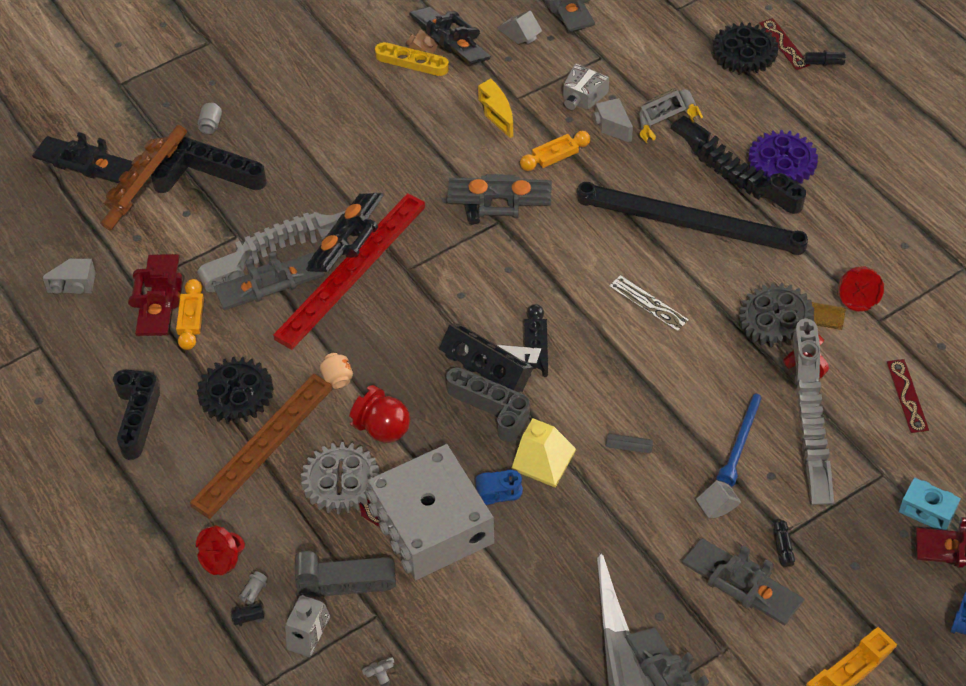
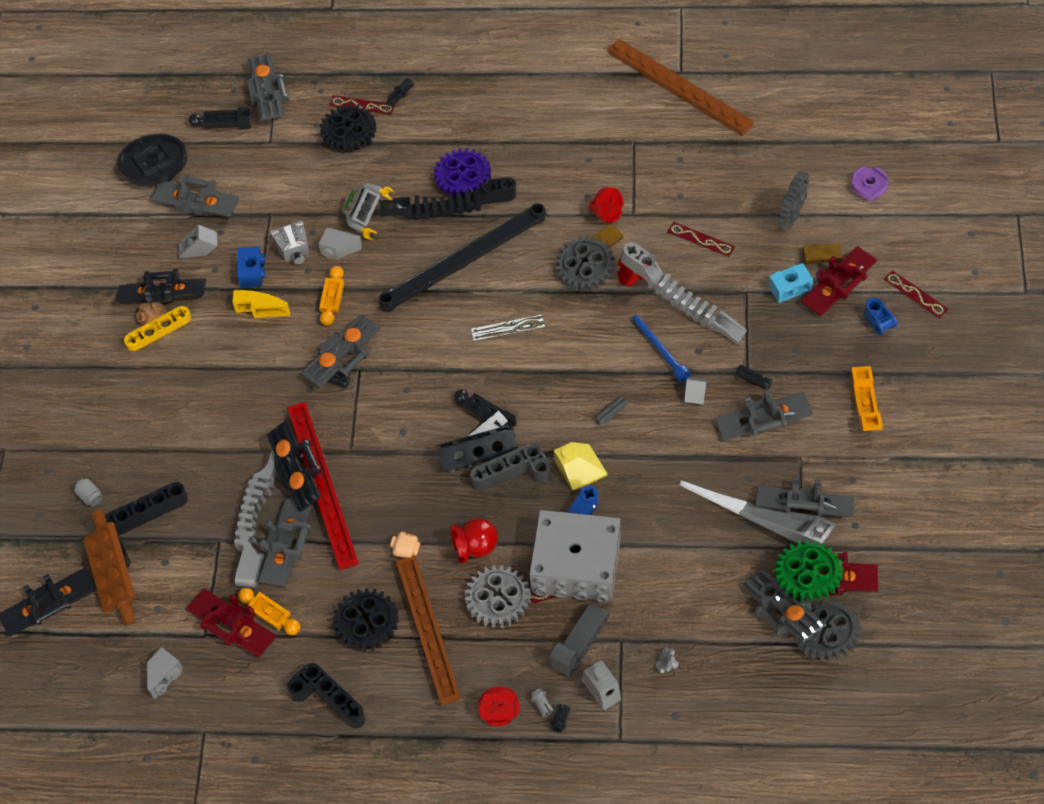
camera: 50 degrees left, 5 degrees up
none -> blue brick [237,246,265,288]

